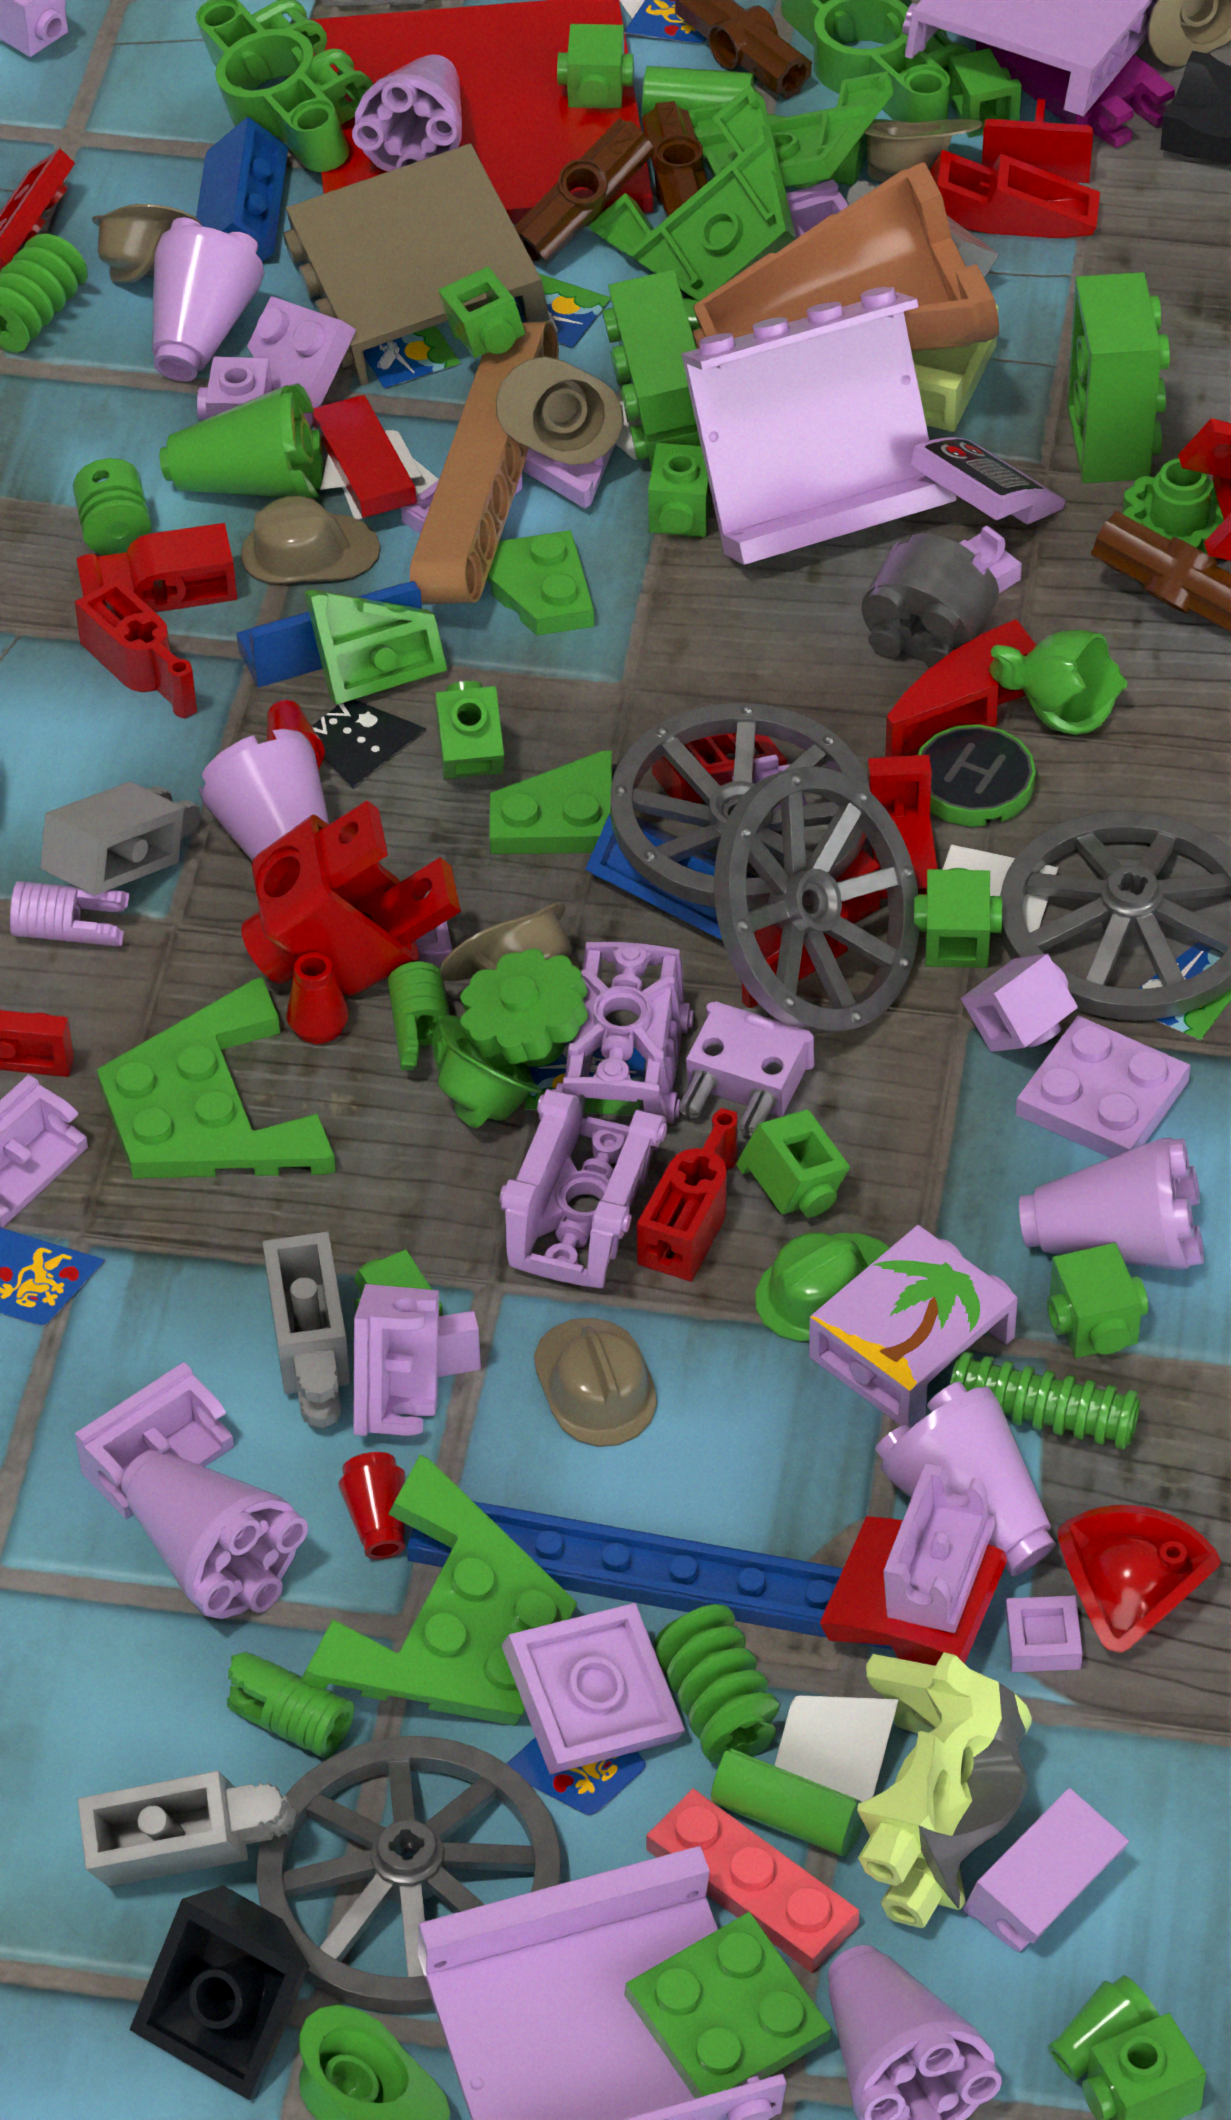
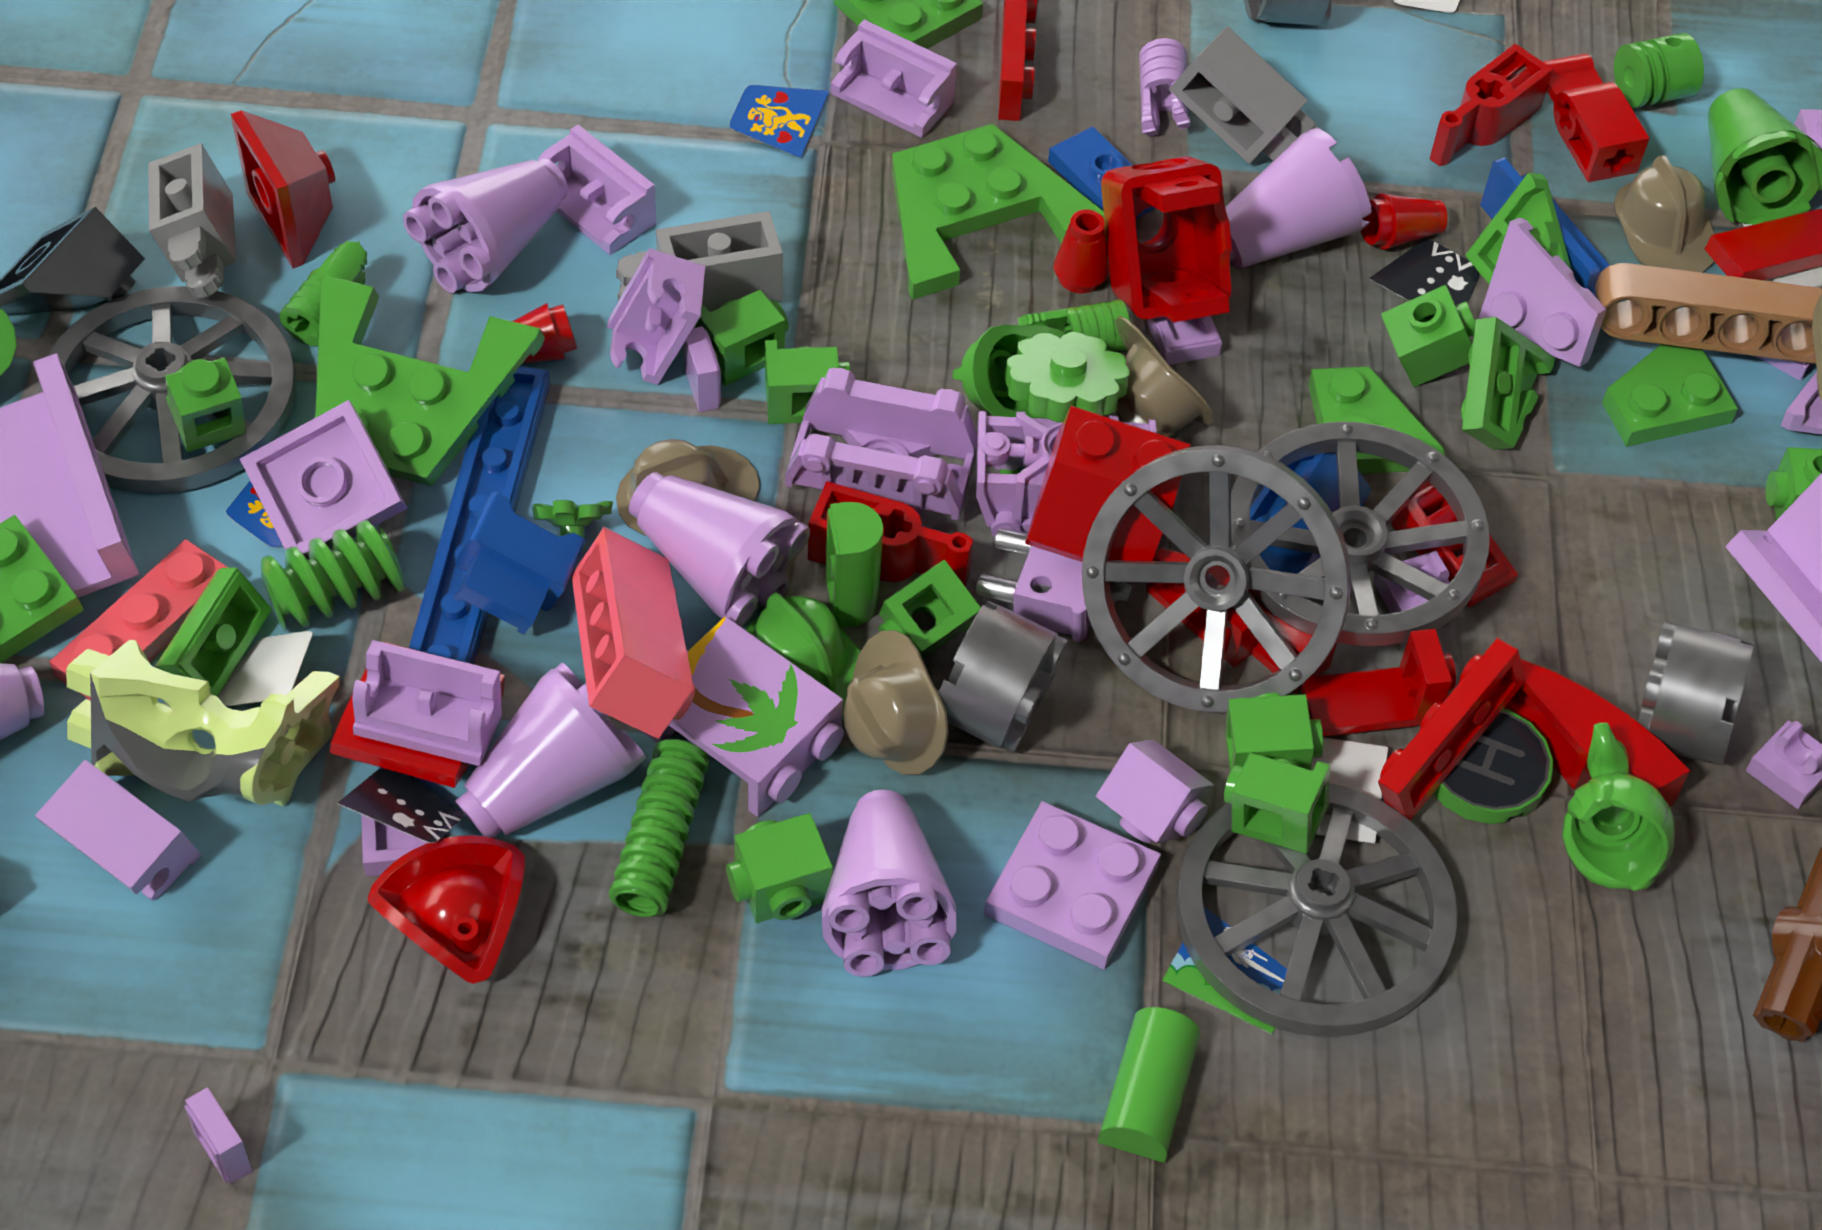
camera: 80 degrees right, 5 degrees up
none -> bright green brick [165,357,246,452]
none -> red slope [230,110,336,269]
none -> black sticker [337,767,463,843]
none -> blue piece [454,492,586,635]
none -> bright green plant [532,500,613,551]
none -> coral brick [571,527,695,739]
none -> lavender cone [629,472,810,627]
none -> bright green brick [765,340,850,424]
none -> bright green brick [825,502,883,628]
none -> dark tan piece [843,630,948,775]
none -> flat silver brick [938,601,1068,753]
none -> red slope [1025,406,1191,562]
none -> blue plate [1048,126,1156,219]
none -> bright green brick [1224,753,1330,854]
none -> red plate [1378,638,1525,821]
none -> bright green wing [1461,317,1555,450]
none -> lavender wing [1479,218,1607,367]

